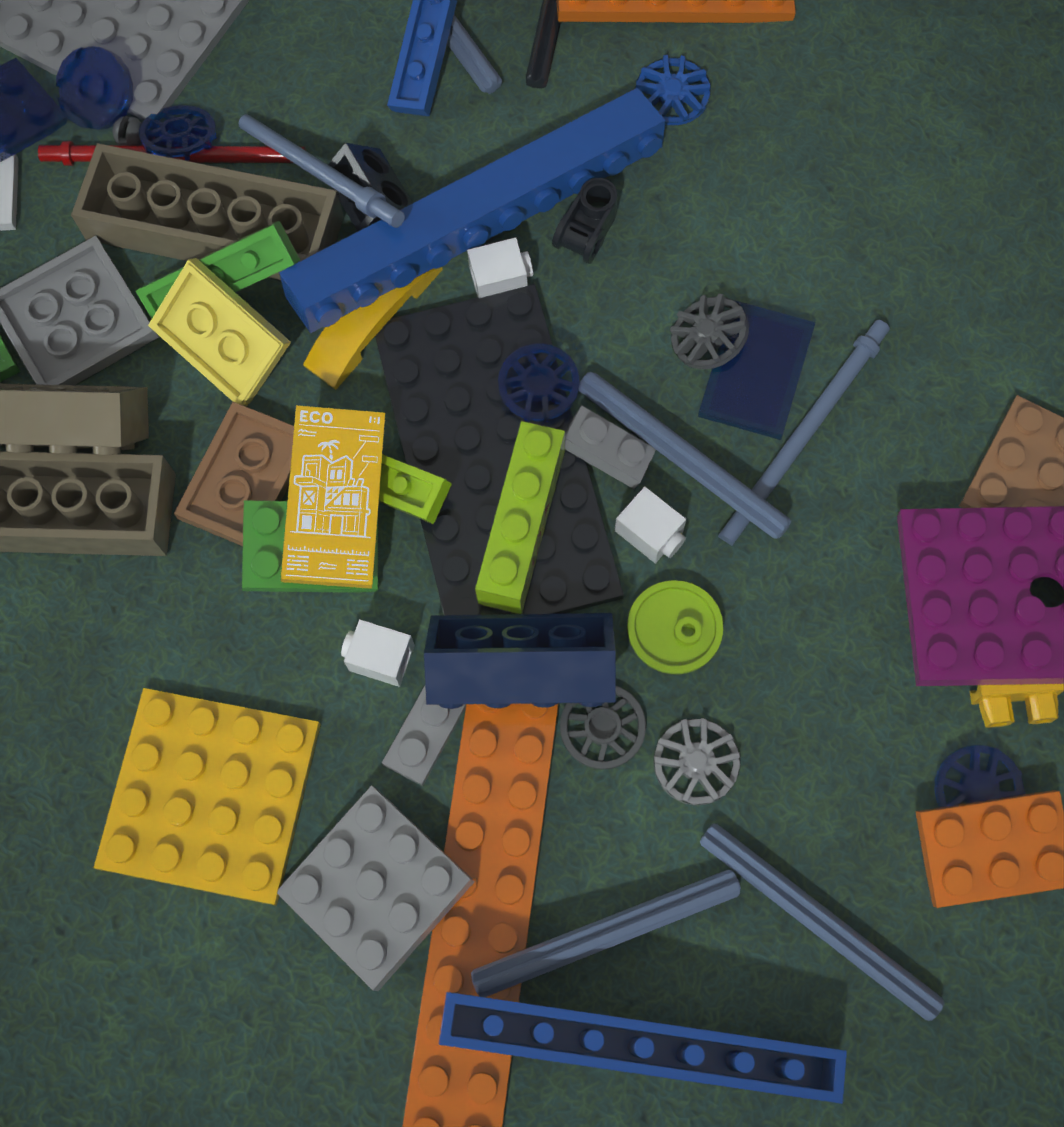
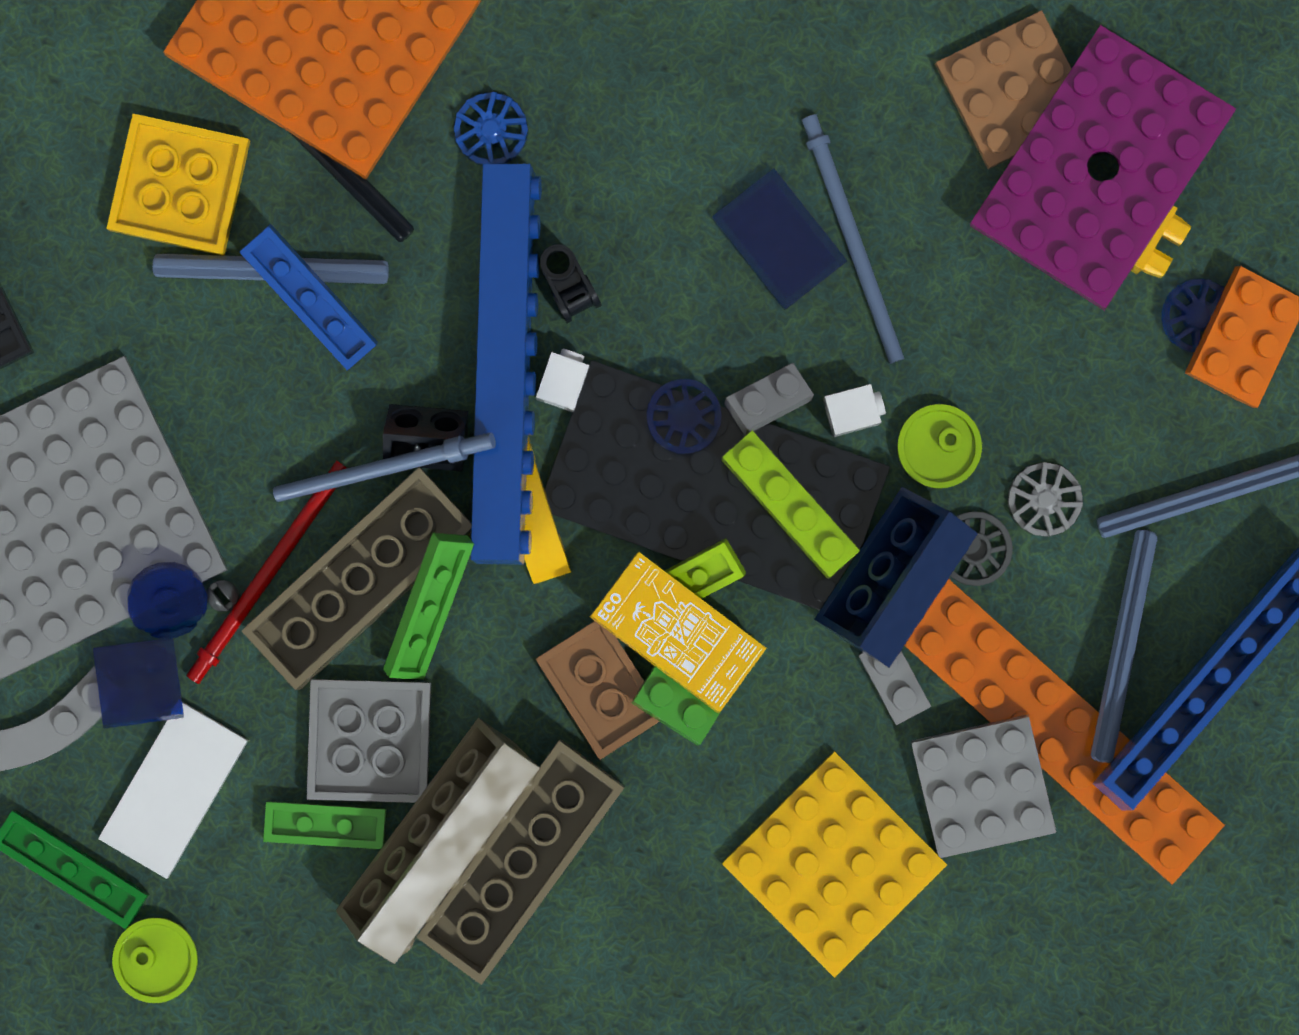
camera: 60 degrees left, 15 degrees up
clear blue wheel [139,105,217,161] -> none
light yellow tile [148,258,291,407] -> none
white brick [341,619,415,687] -> none
sand blue axle [578,372,791,539] -> none
dark grey wheel [670,294,749,369] -> none

